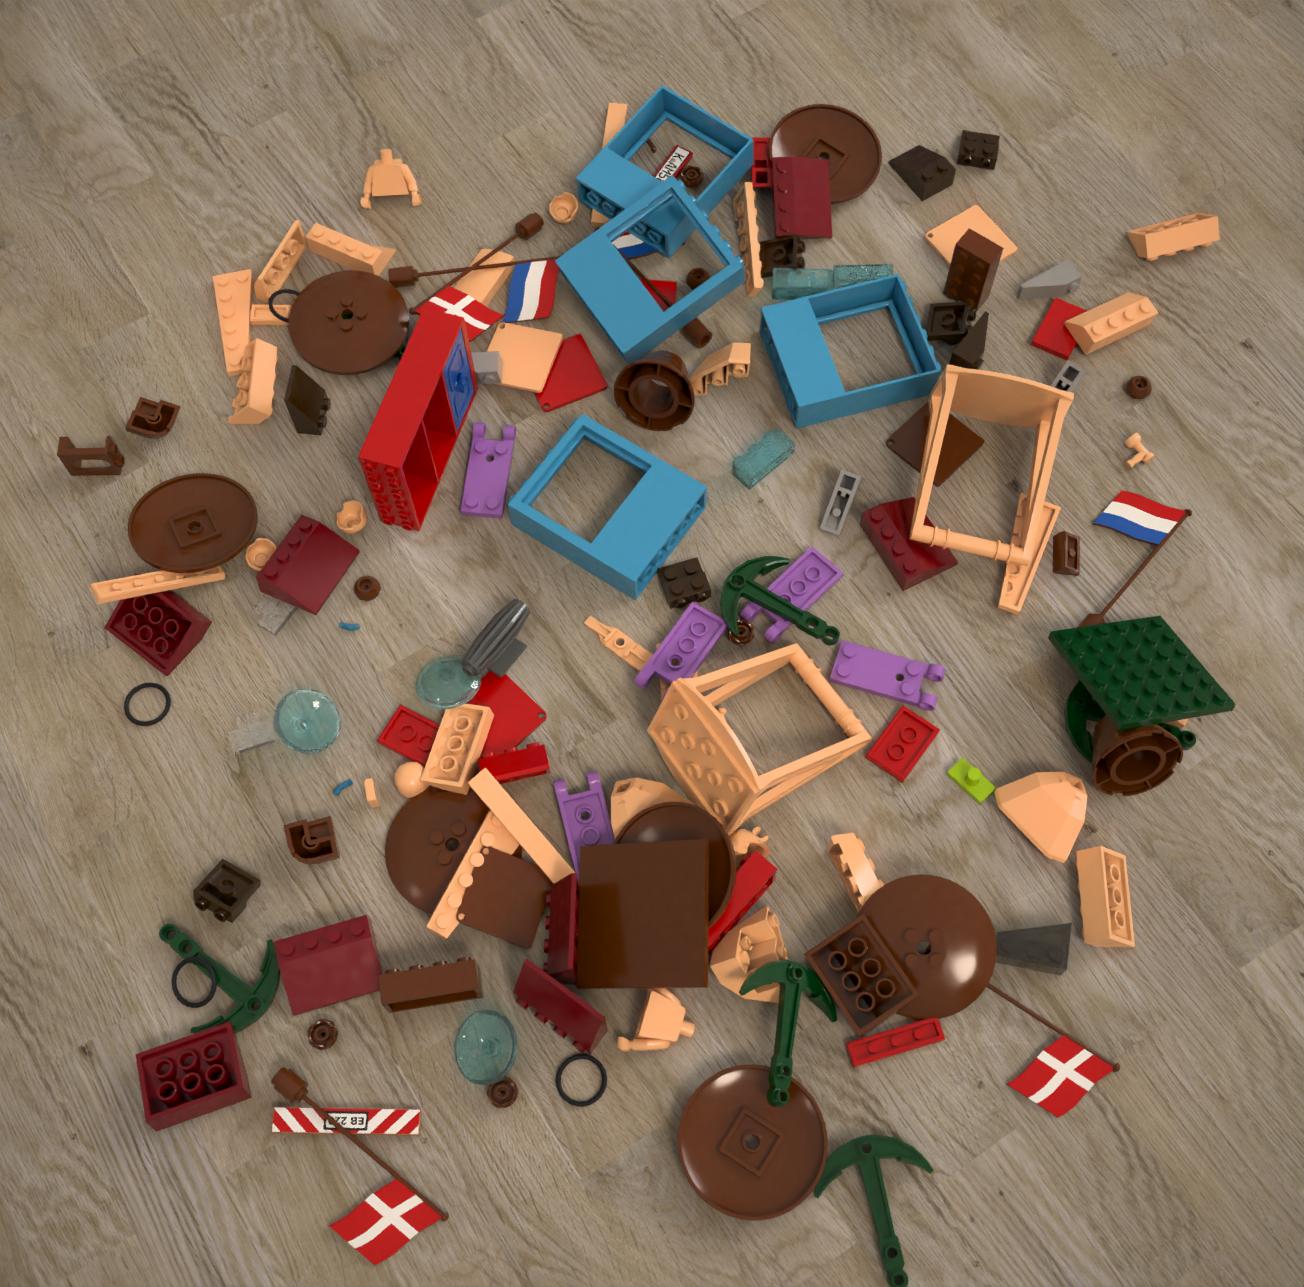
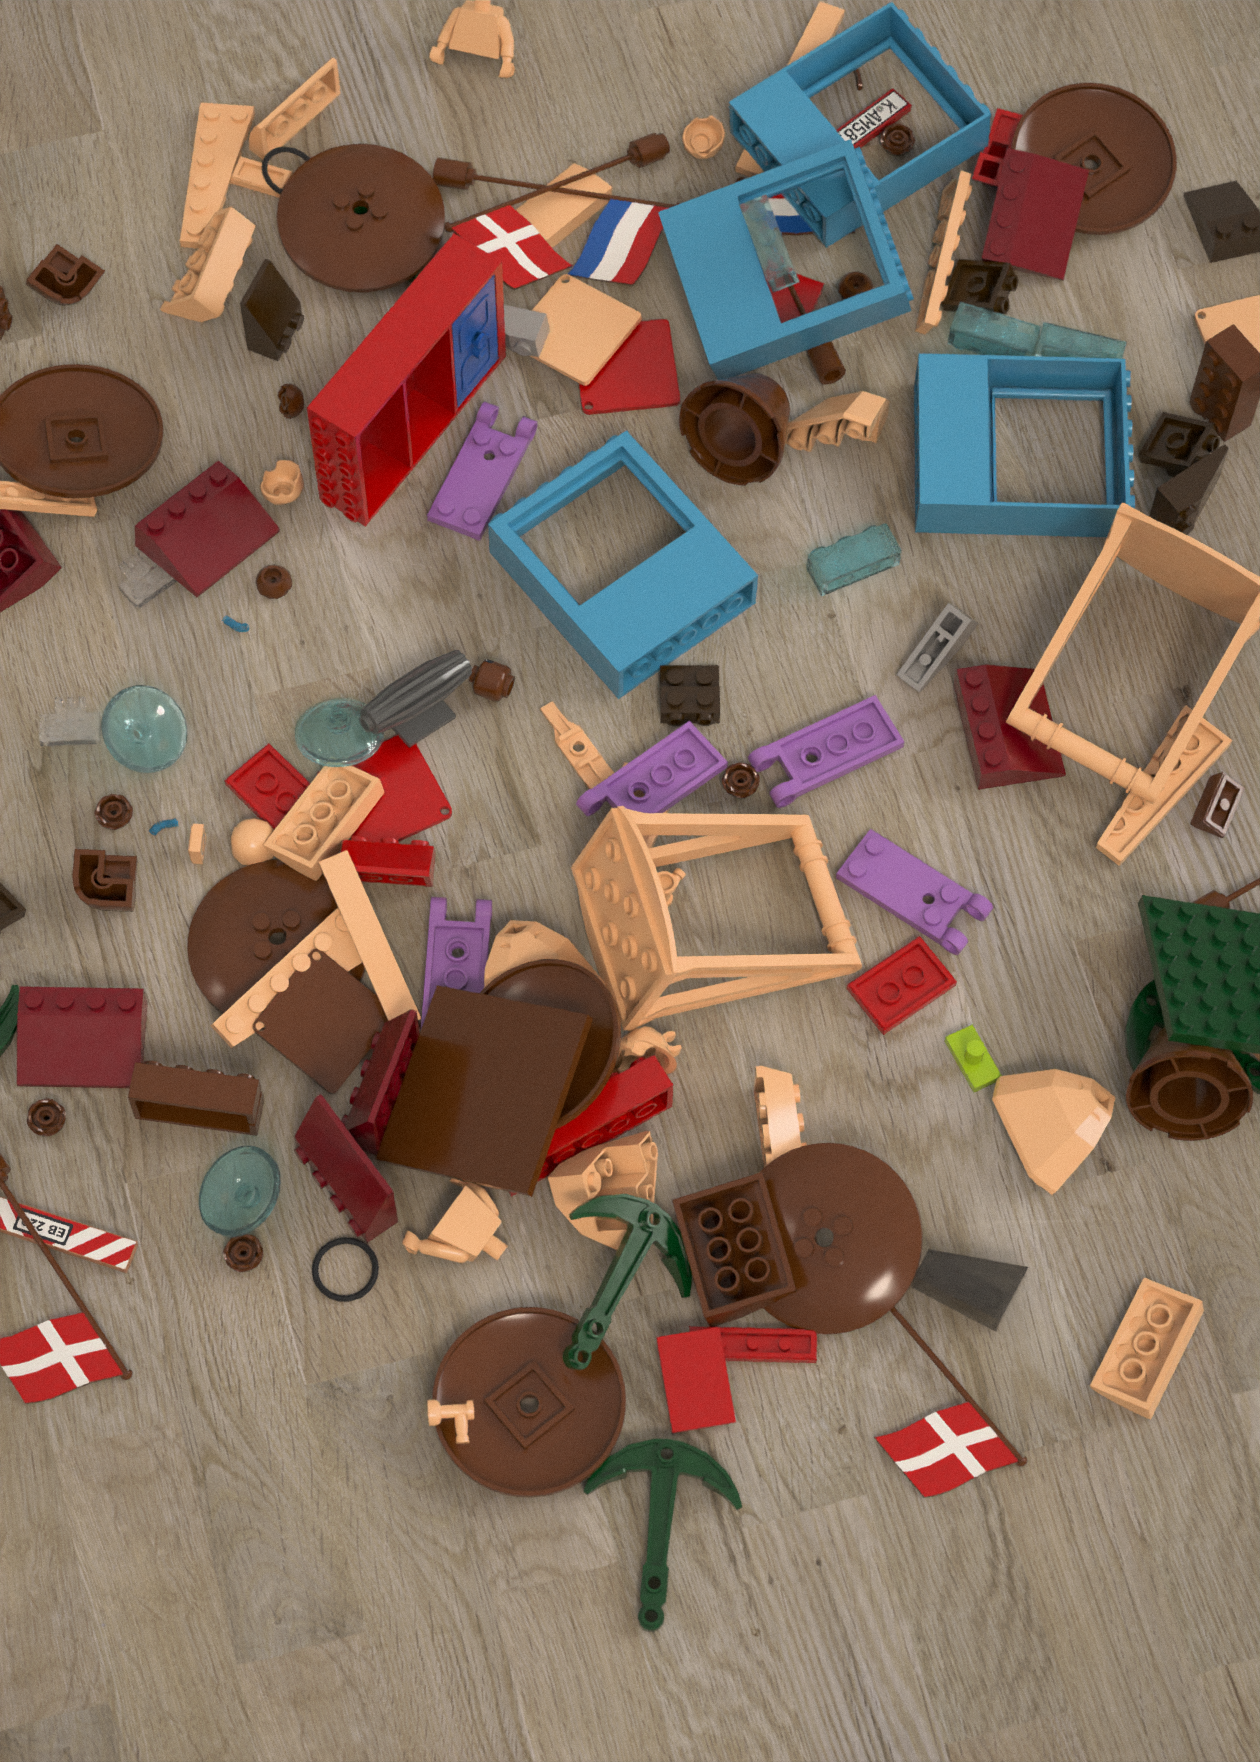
camera: 15 degrees right, 0 degrees up
light nougat hair [245,538,277,572] -> none
light nougat wedge [305,223,396,276] -> none
dark green piece [720,556,840,646] -> none
reddish brown piece [886,402,984,487] -> none
light nougat slope [1076,846,1135,948] -> none
none -> reddish brown plate [94,794,133,830]
none -> reddish brown plate [278,383,304,419]
none -> light nougat piece [427,1399,474,1444]
none -> reddish brown head [469,659,515,702]
none -> red tile [656,1327,736,1434]
none -> clear light blue brick [739,194,800,292]
none -> light nougat slope [1090,1278,1204,1420]

